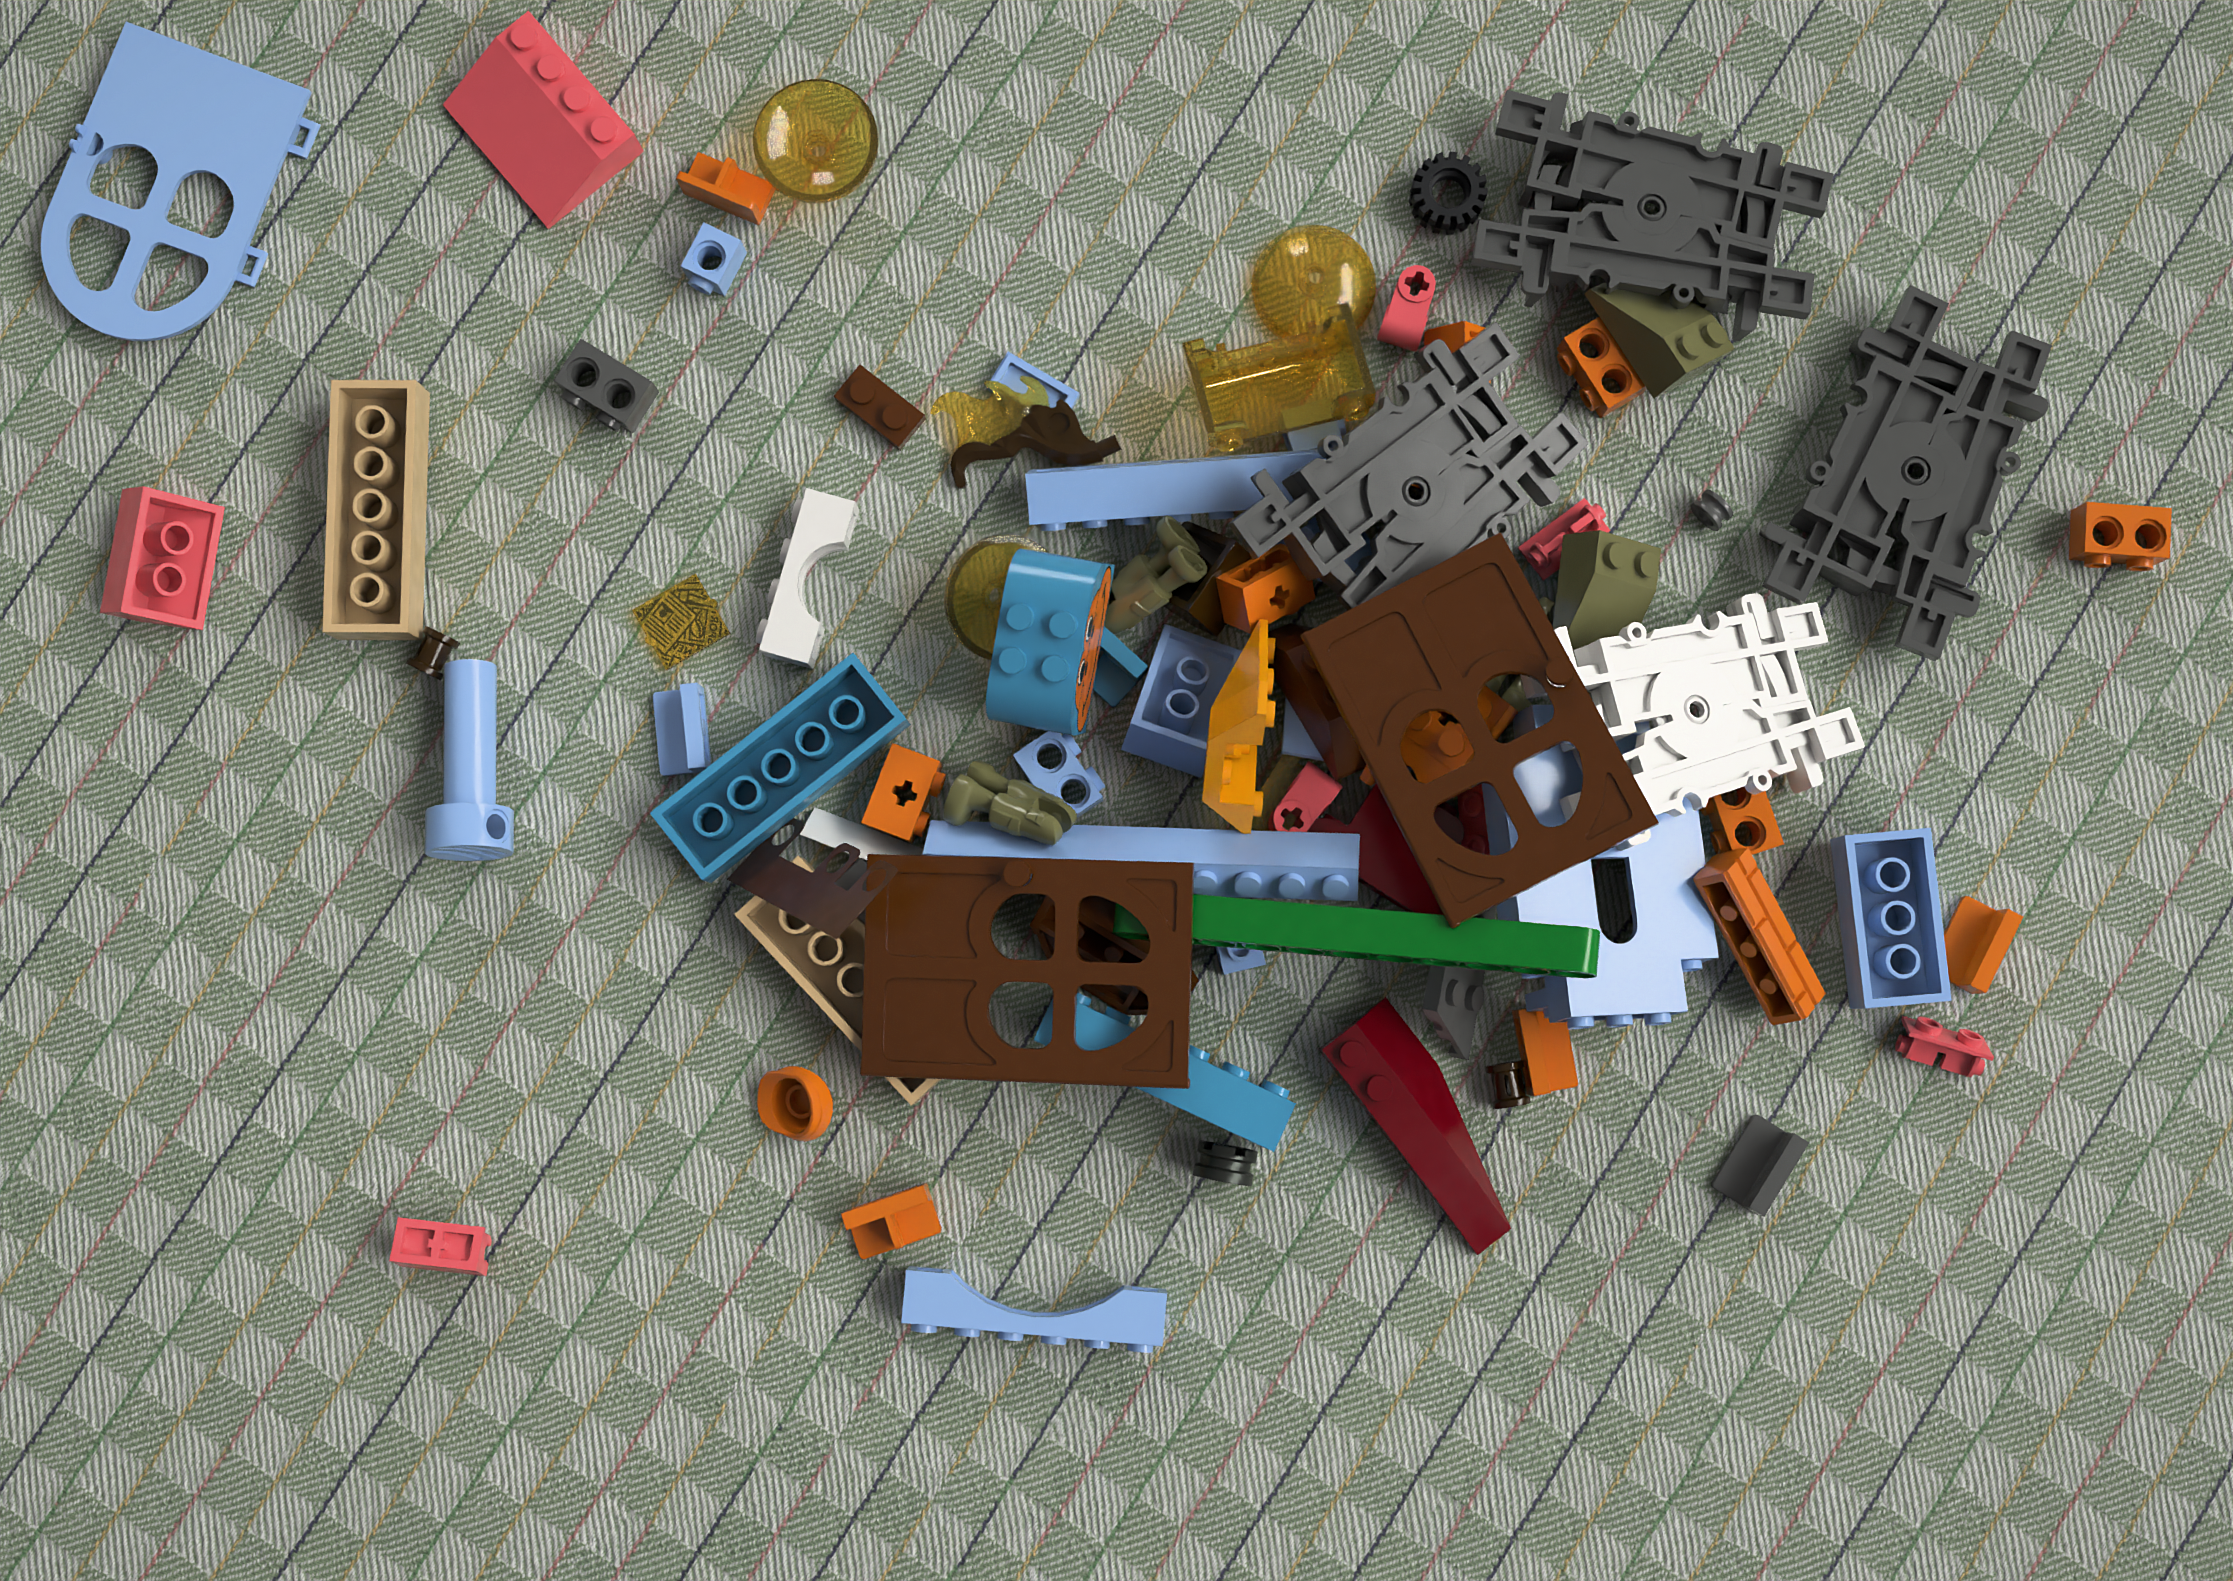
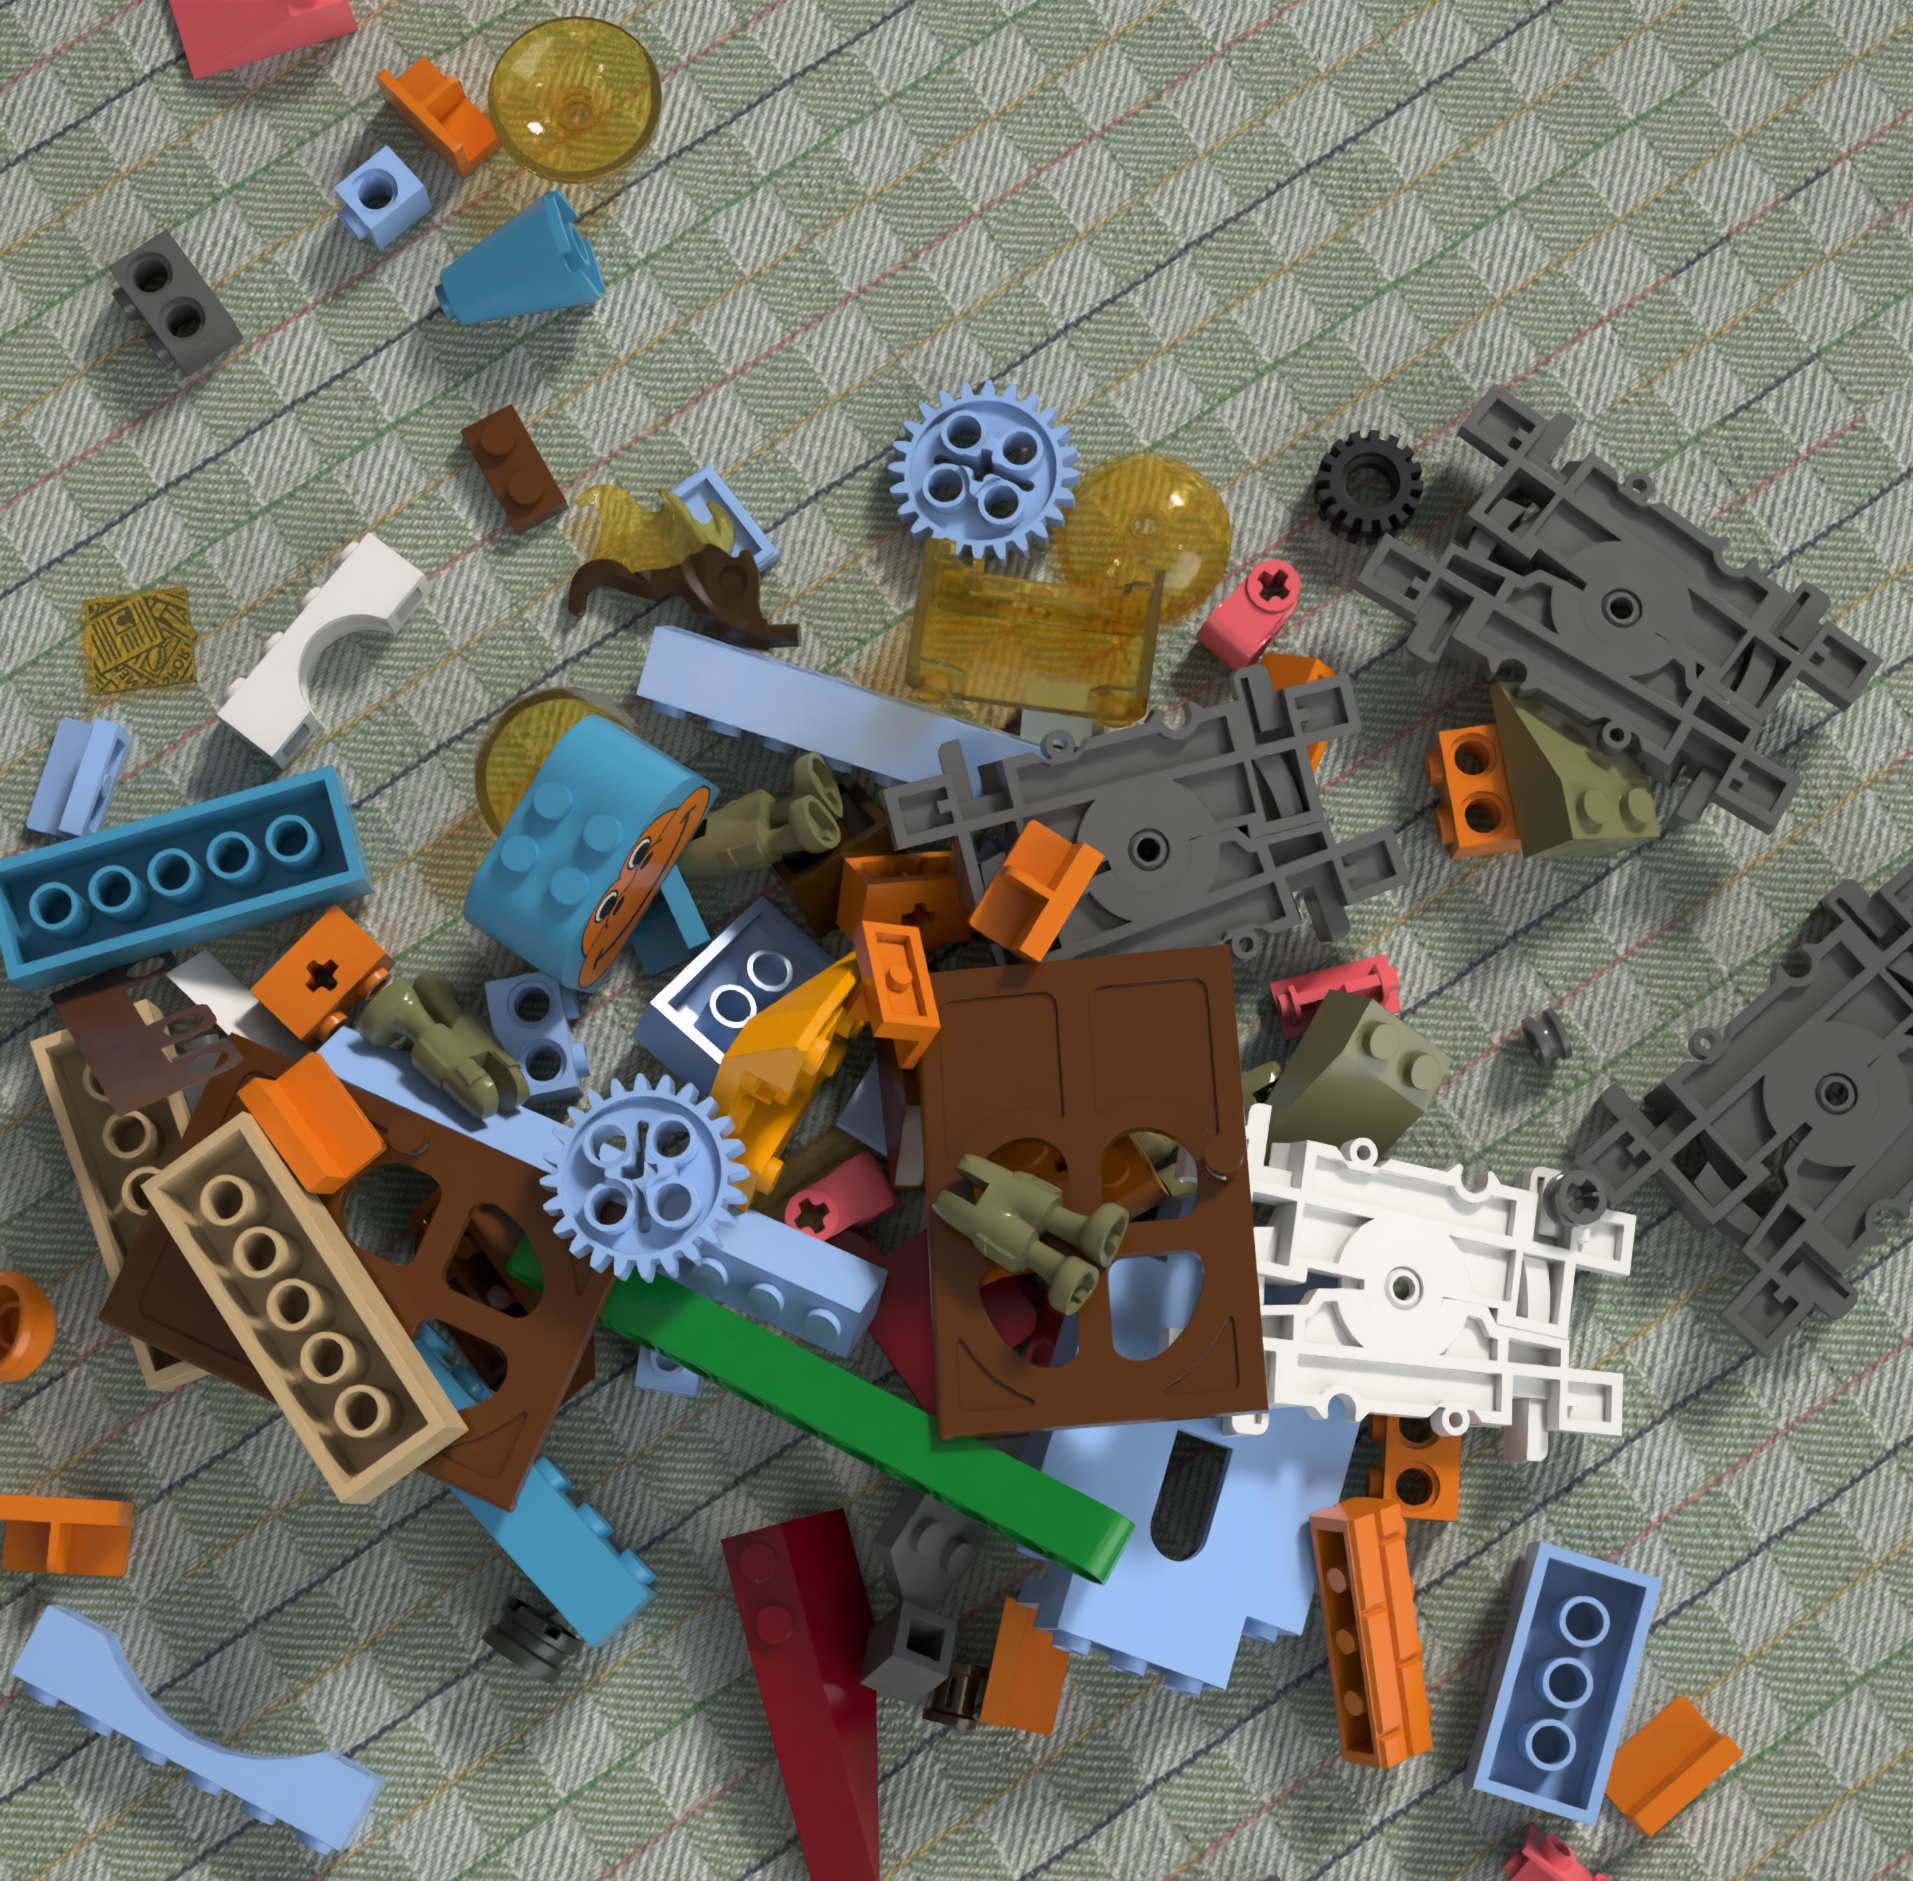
camera: 20 degrees right, 5 degrees down
none -> tan brick [140,1111,469,1505]
none -> orange panel [237,1052,386,1195]
none -> dark azure cone [435,189,604,325]
none -> light blue gear [540,1073,750,1283]
none -> orange panel [847,921,941,1069]
none -> dark grey brick [859,1600,958,1705]
none -> light blue gear [888,380,1080,570]
none -> olive piece [931,1153,1129,1316]
none -> orange panel [967,820,1105,963]
none -> dark grey bush [1543,1170,1607,1228]

